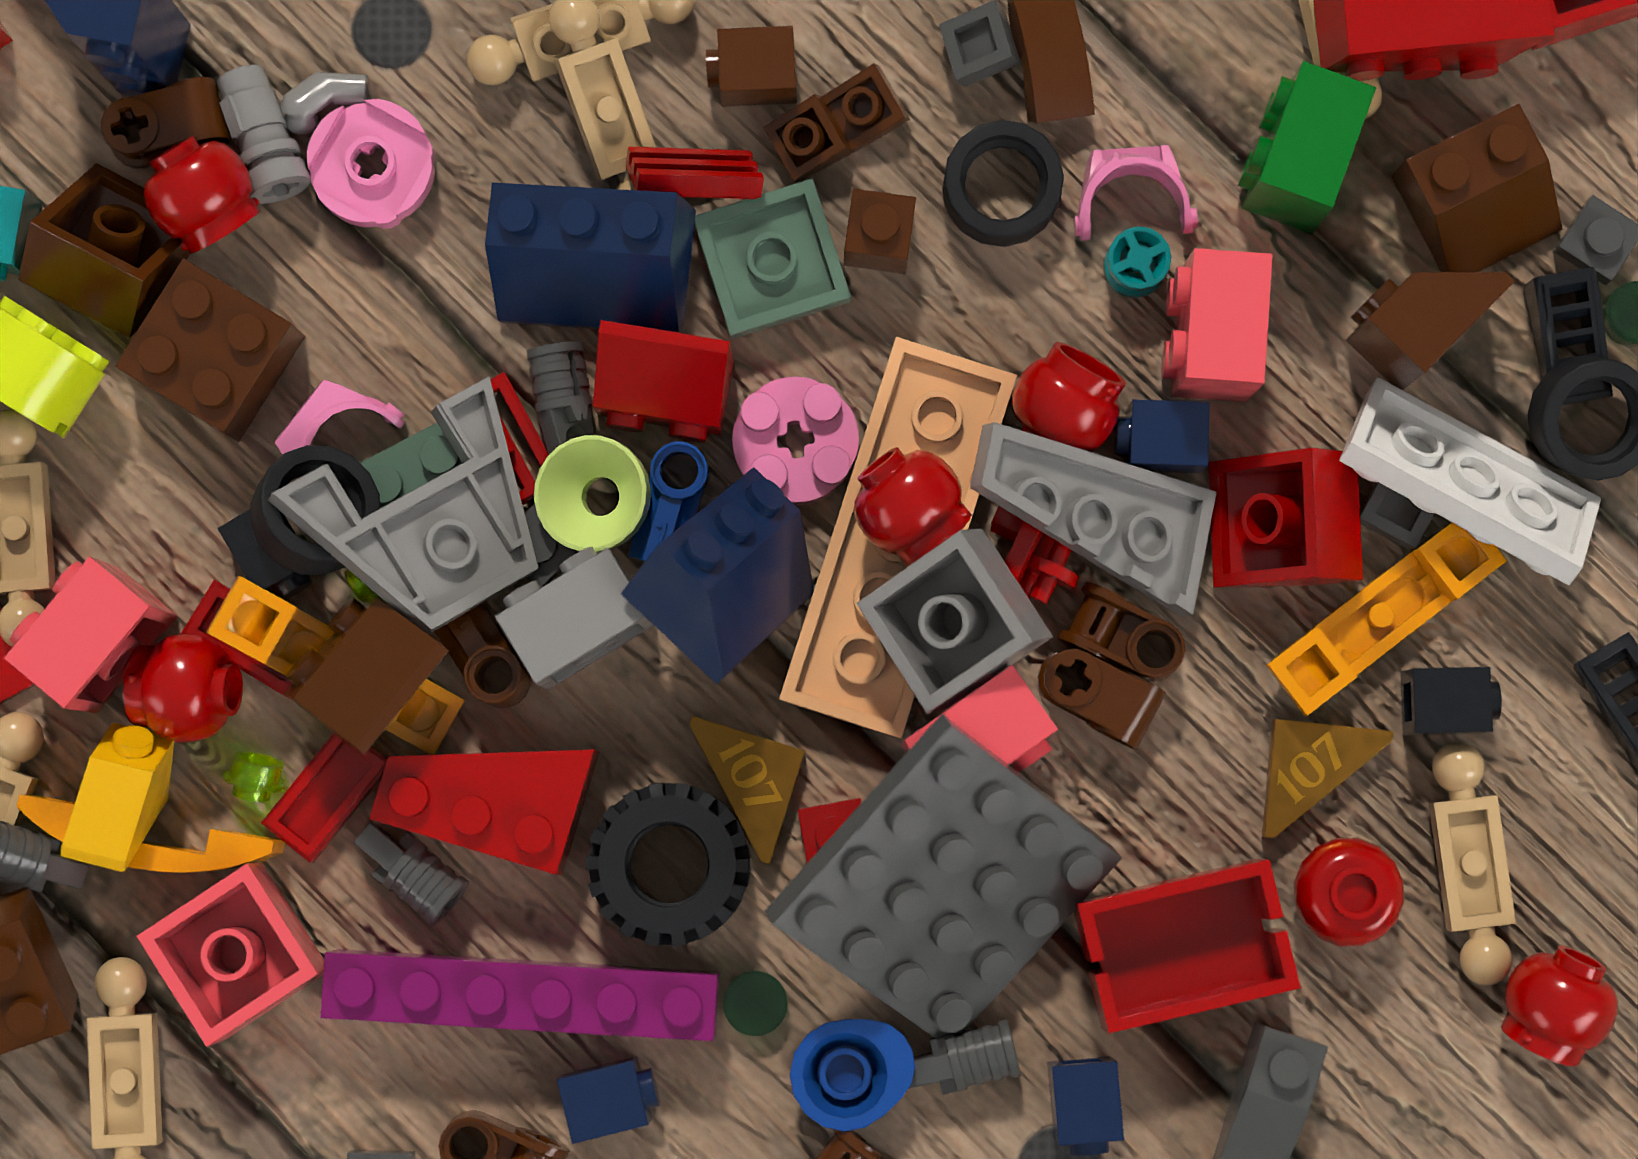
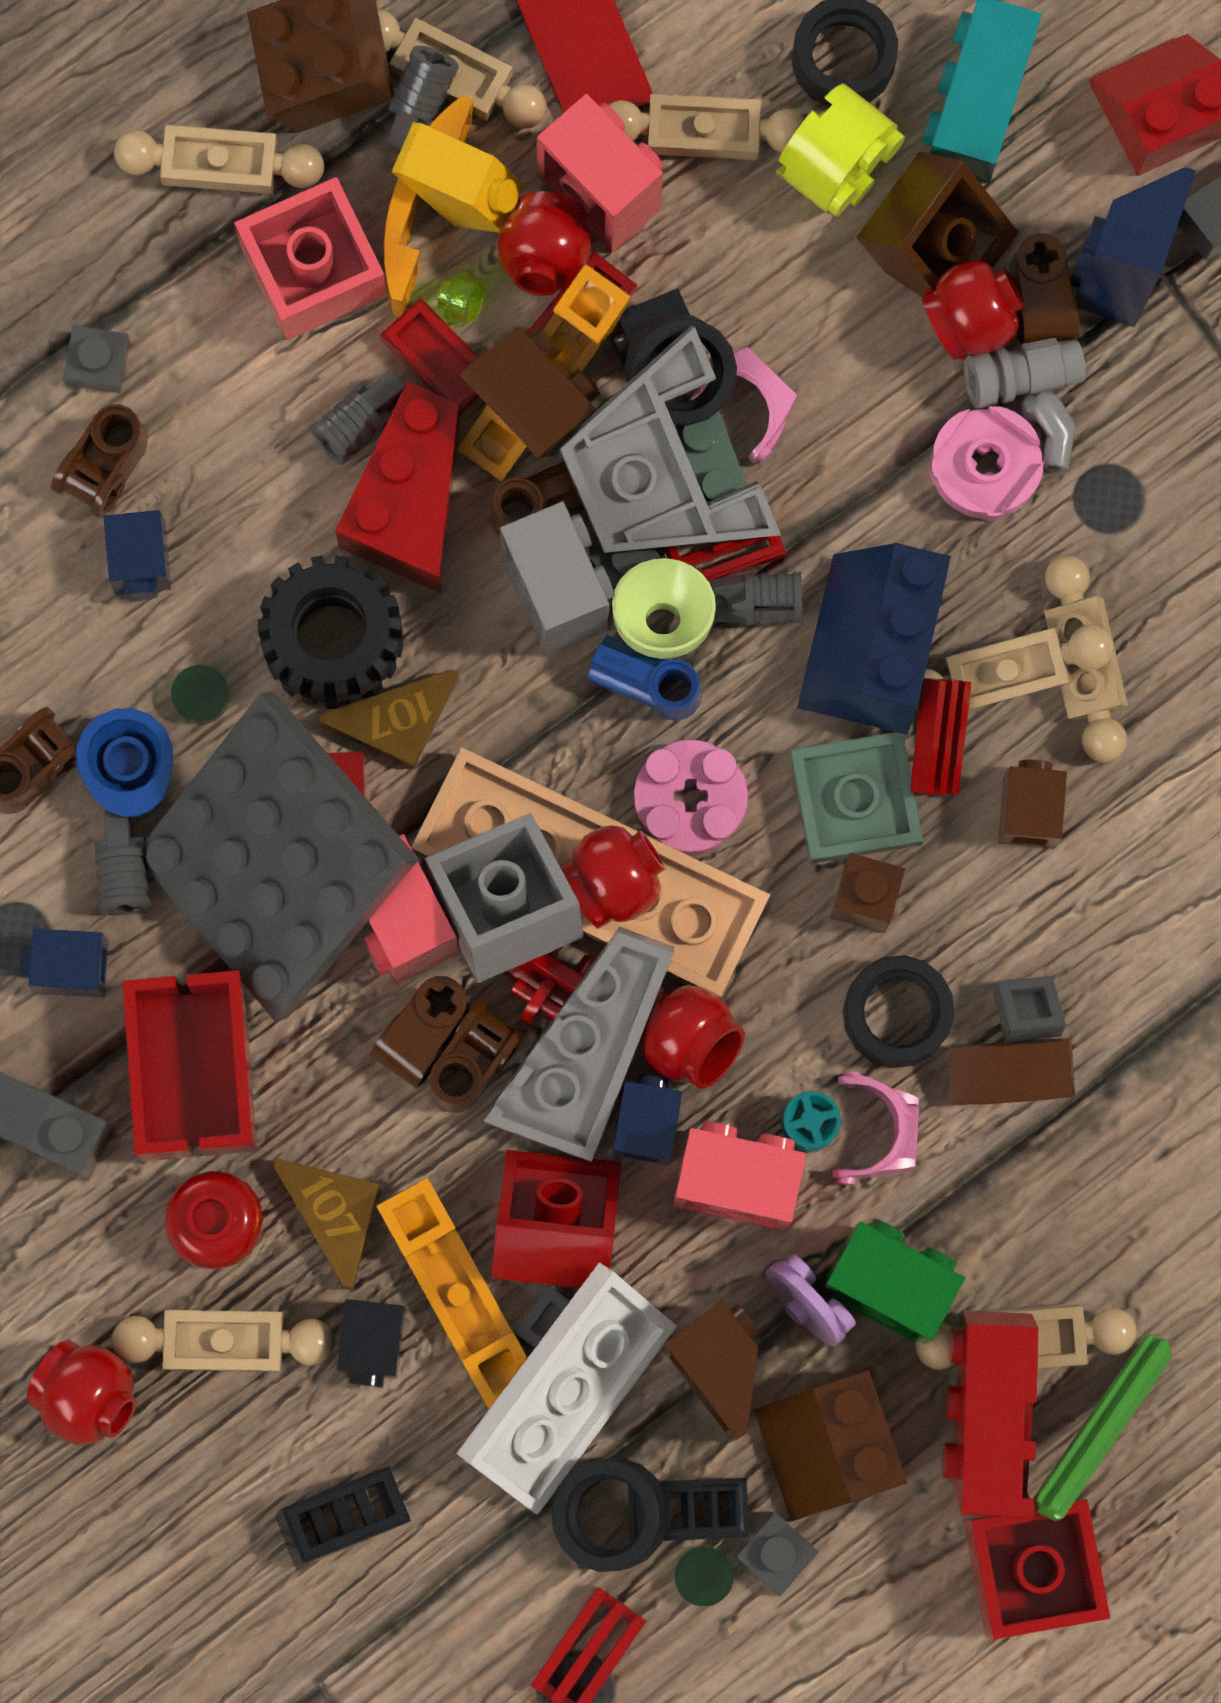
camera: 90 degrees right, 5 degrees down
reddish brown brick [115,258,305,443] -> none
magenta brick [320,949,720,1041] -> none
red slope [593,320,734,443] -> none
dark blue slope [620,467,814,684] -> none
reddish brown slope [763,63,910,182] -> none
none -> lavender piece [765,1254,856,1347]

